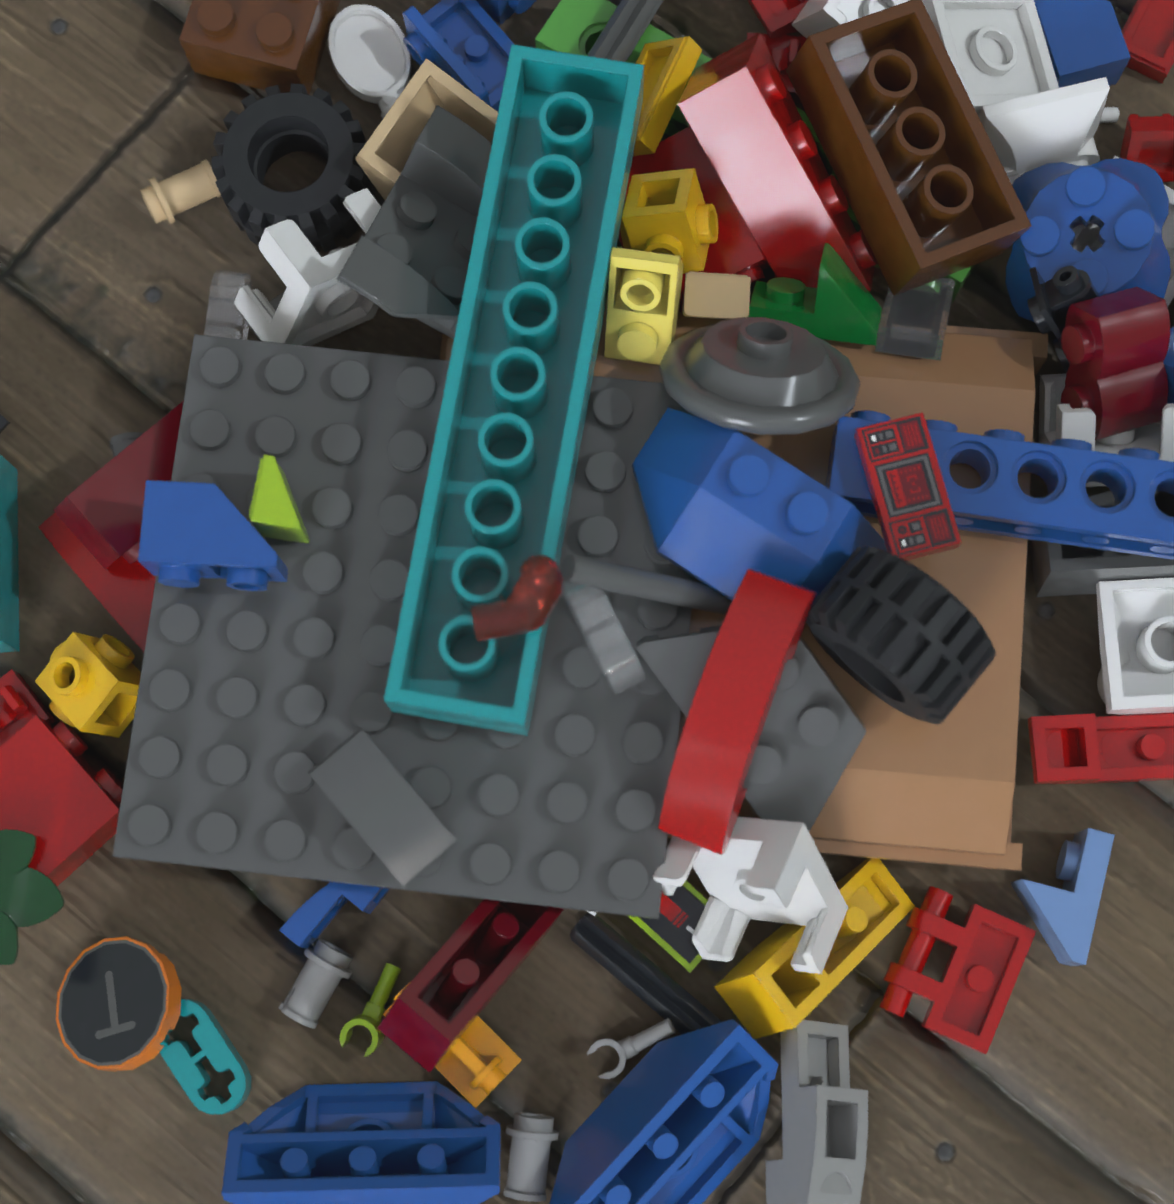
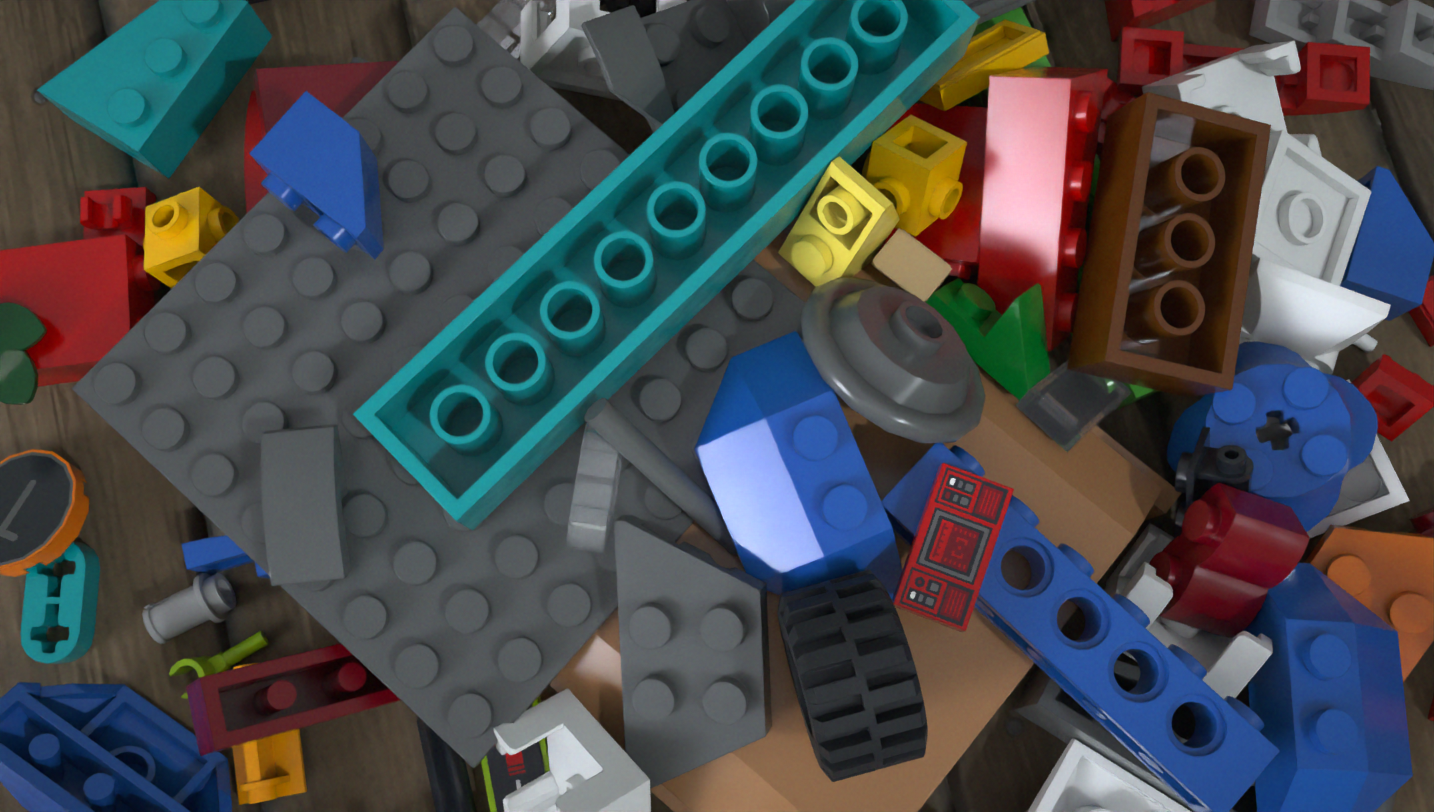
camera: 30 degrees right, 0 degrees up
lime slope [248,455,310,543] -> none
clear red arm [471,555,564,642] -> none
red slope [658,569,816,855] -> none

